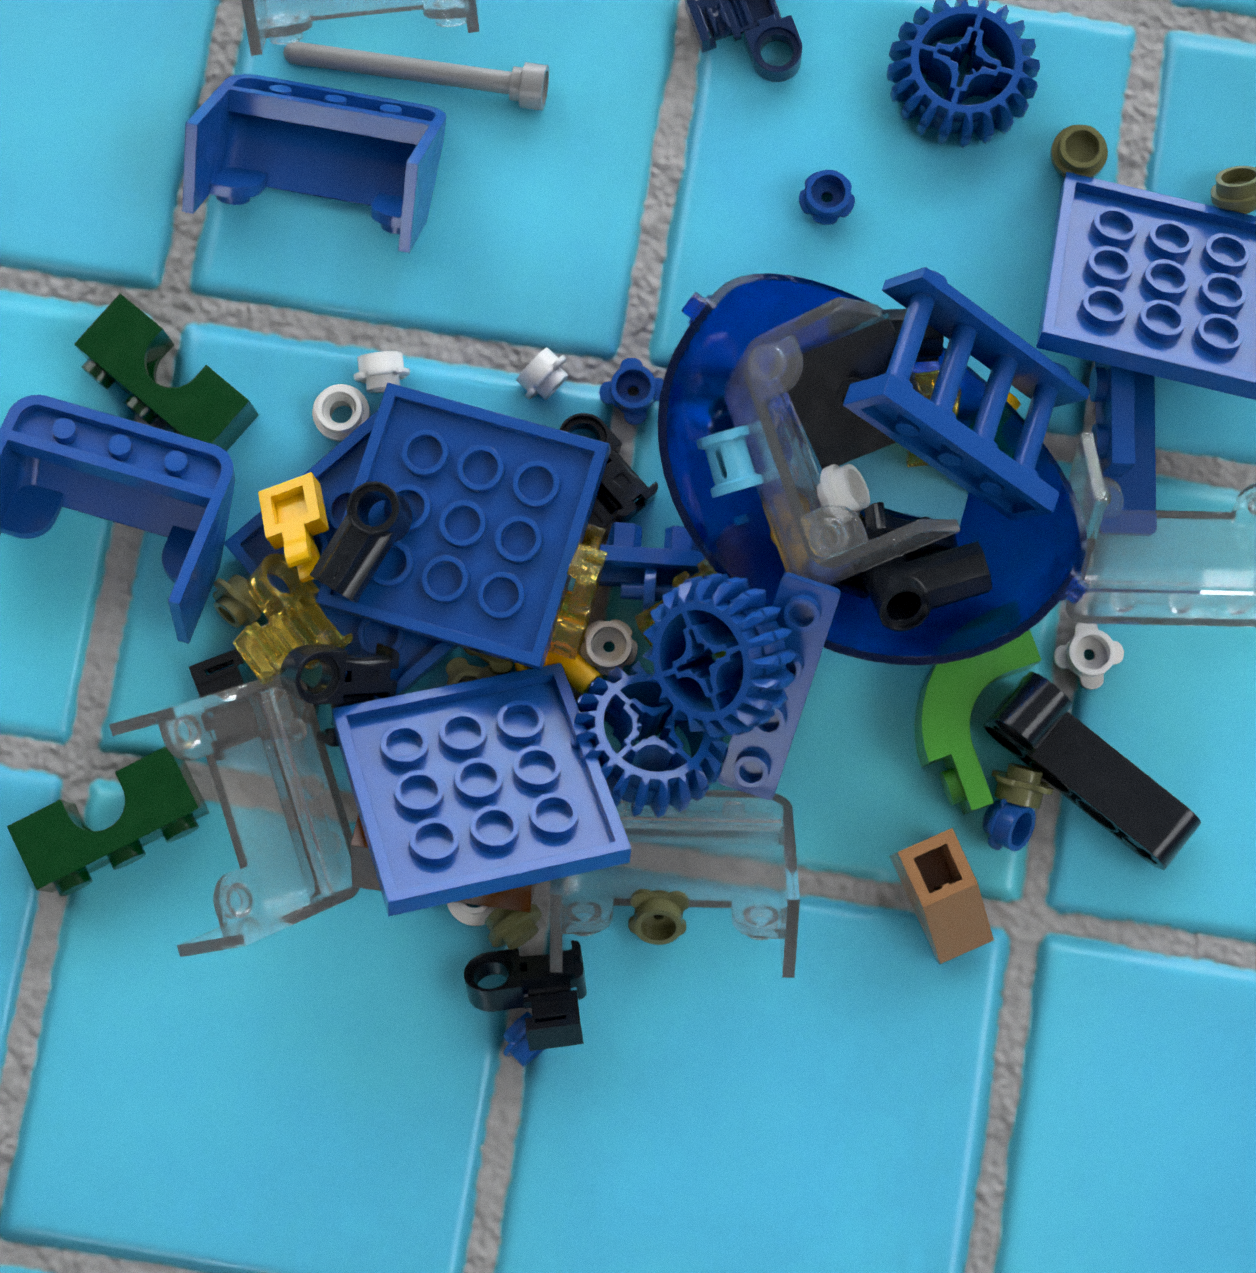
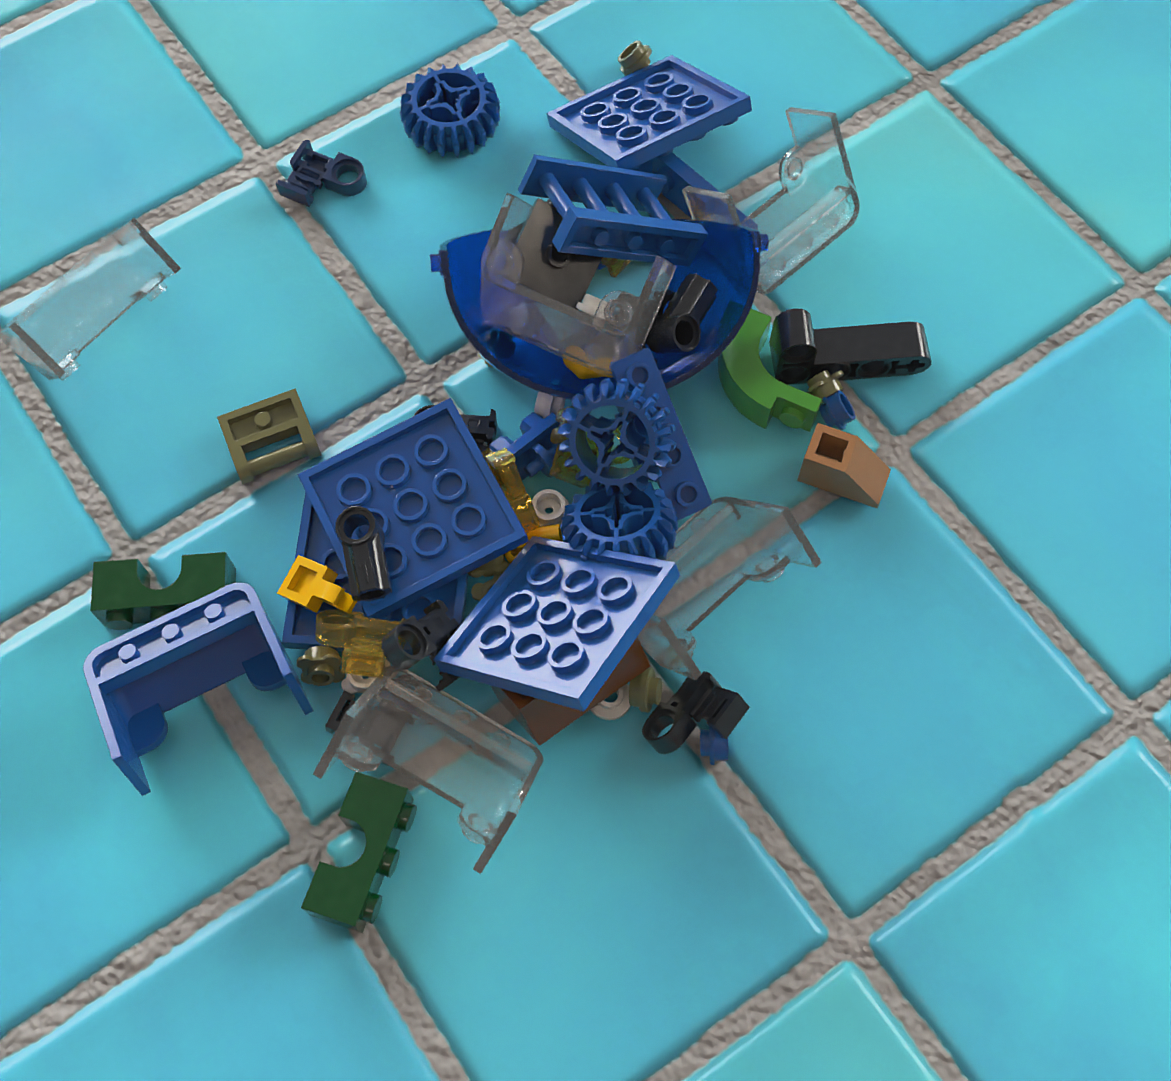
camera: 45 degrees left, 15 degrees down
blue windscreen [182,74,446,253] -> none
light grey piece [283,41,549,111] -> none
white plate [312,384,370,442] -> none
white plate [353,351,410,393] -> none
white plate [516,347,568,400] -> none
blue plate [599,358,667,425] -> none
olive plate [628,889,689,945] -> none
medium azure bush [695,425,764,498] -> none
blue plate [799,170,855,225] -> none
olive plate [1050,125,1108,178] -> none
white plate [1054,620,1124,690] -> none
none -> olive plate [217,388,322,485]

